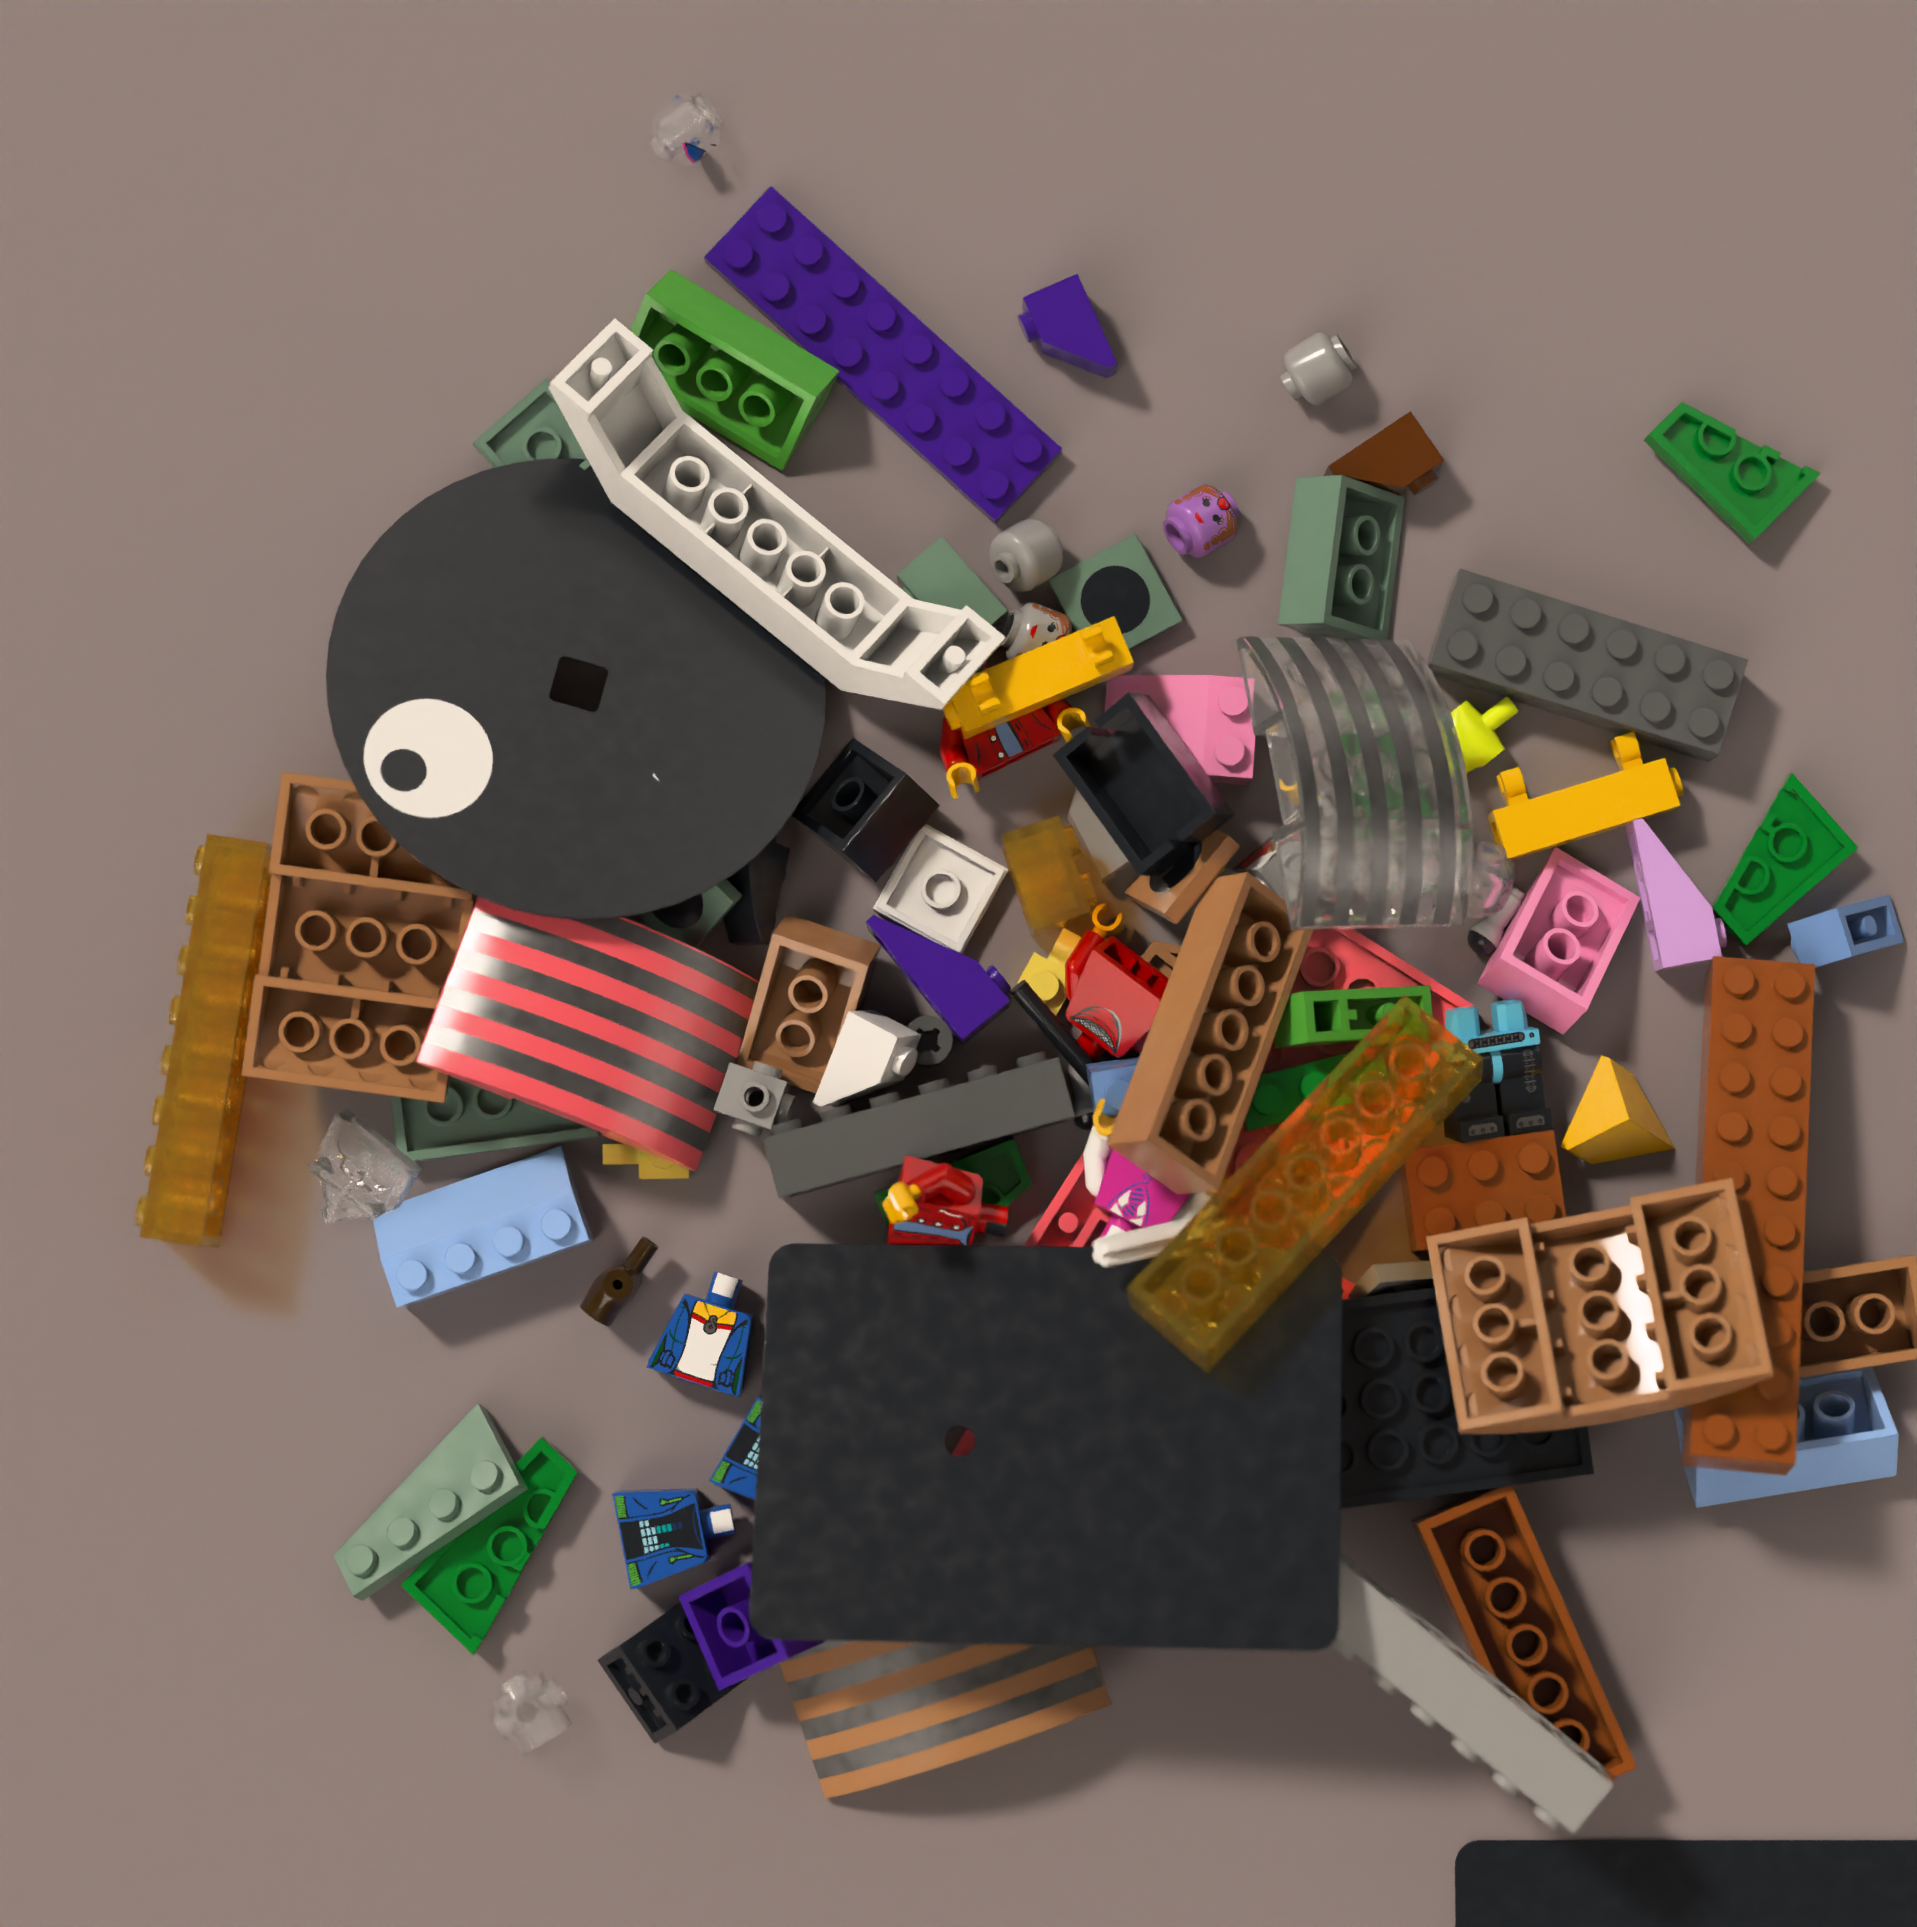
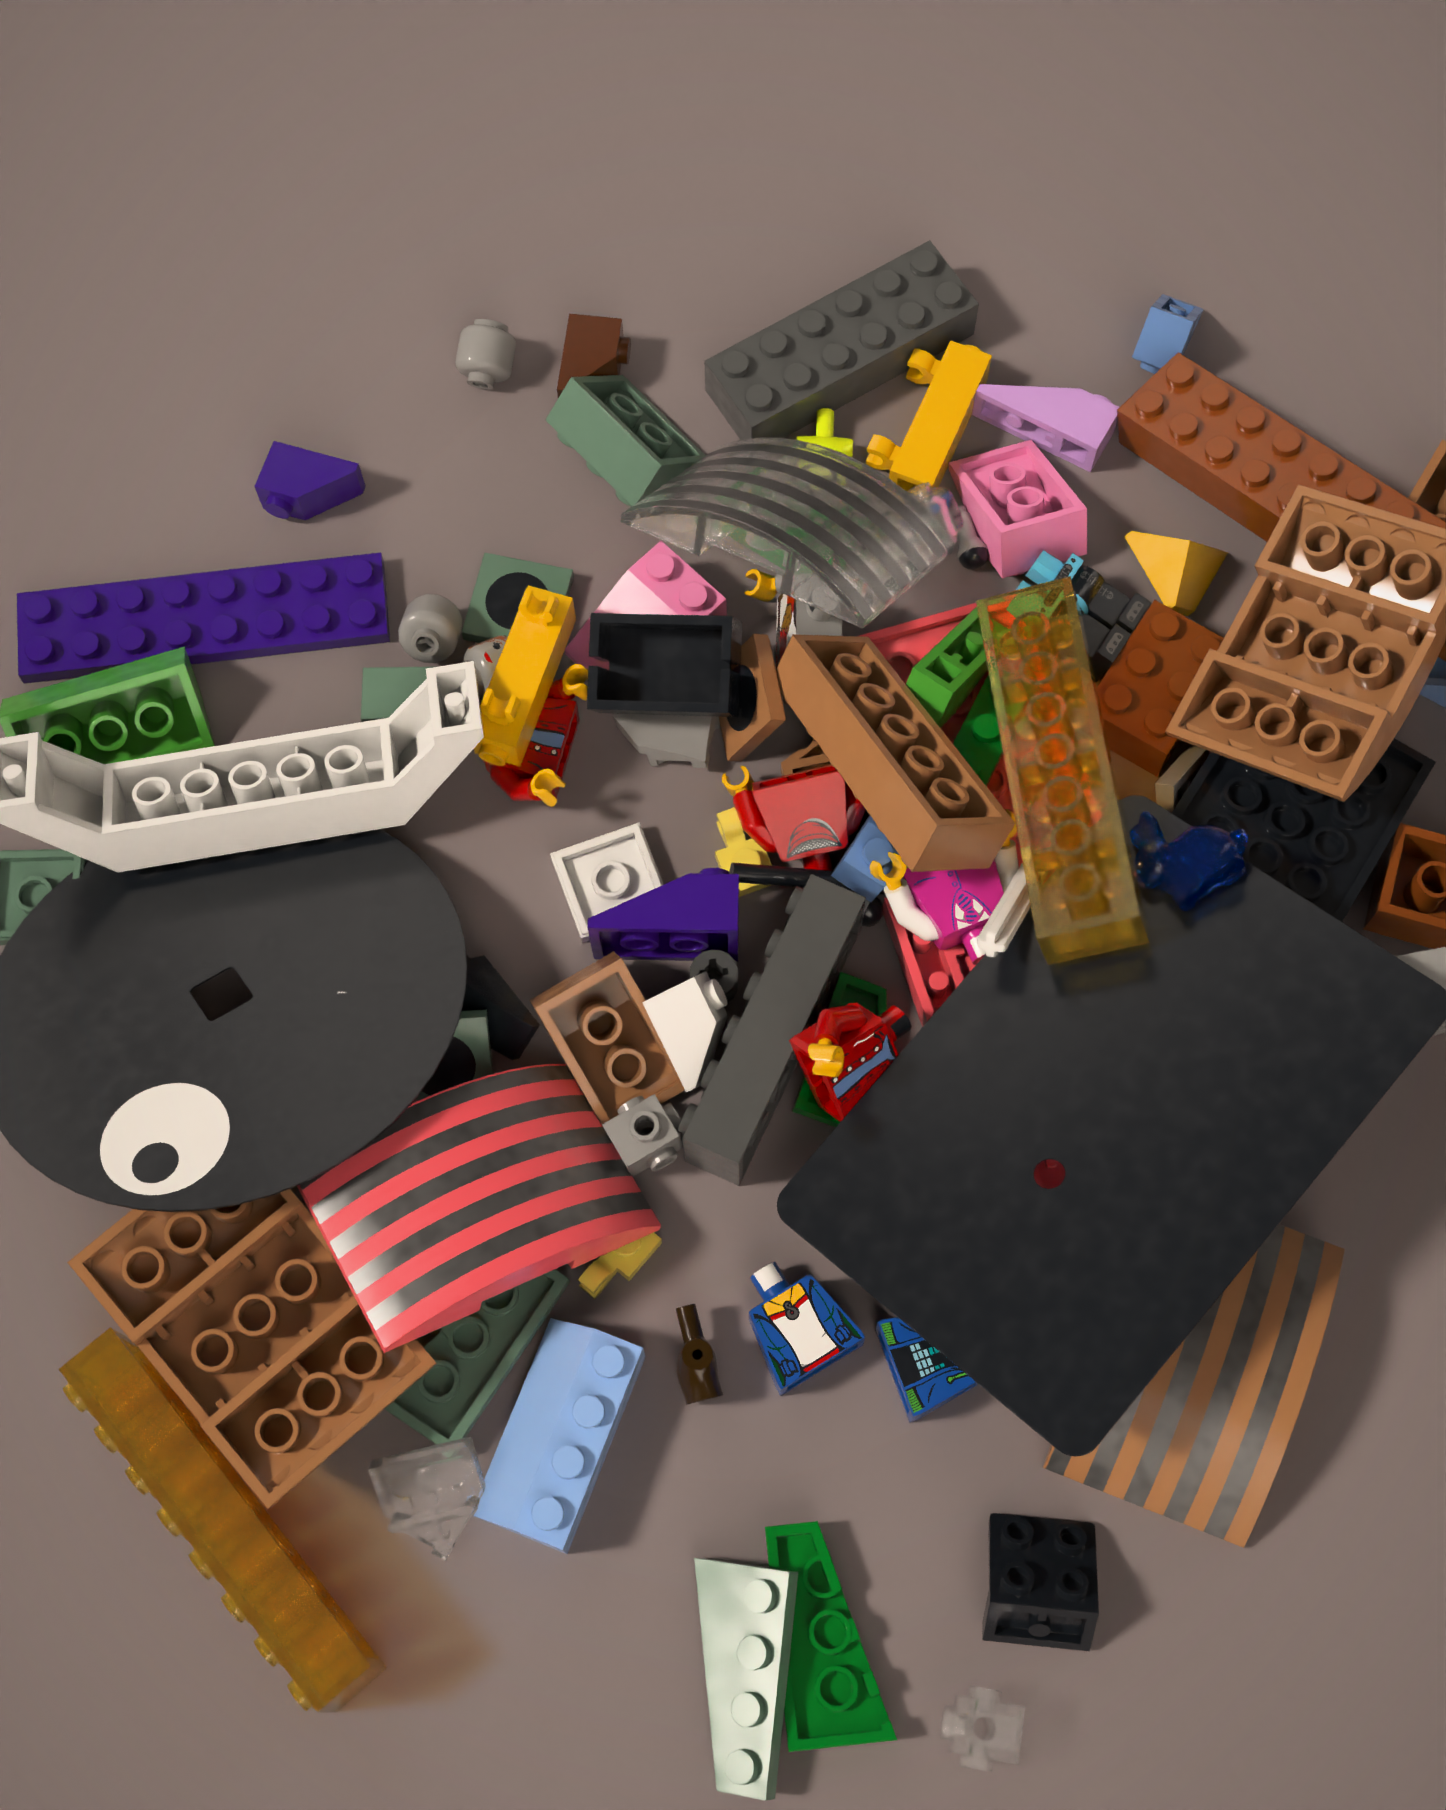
camera: 50 degrees left, 15 degrees down
torso [612,1488,736,1590] -> none
dark purple brick [678,1561,826,1691] -> none
black slope [791,738,940,882] -> none
clear yellow brick [1000,816,1097,939] -> none
medium lavender head [1163,484,1239,558] -> none
green wing [1643,402,1821,545] -> none
green wing [1711,773,1859,947] -> none
none -> clear blue animal [1129,812,1249,911]

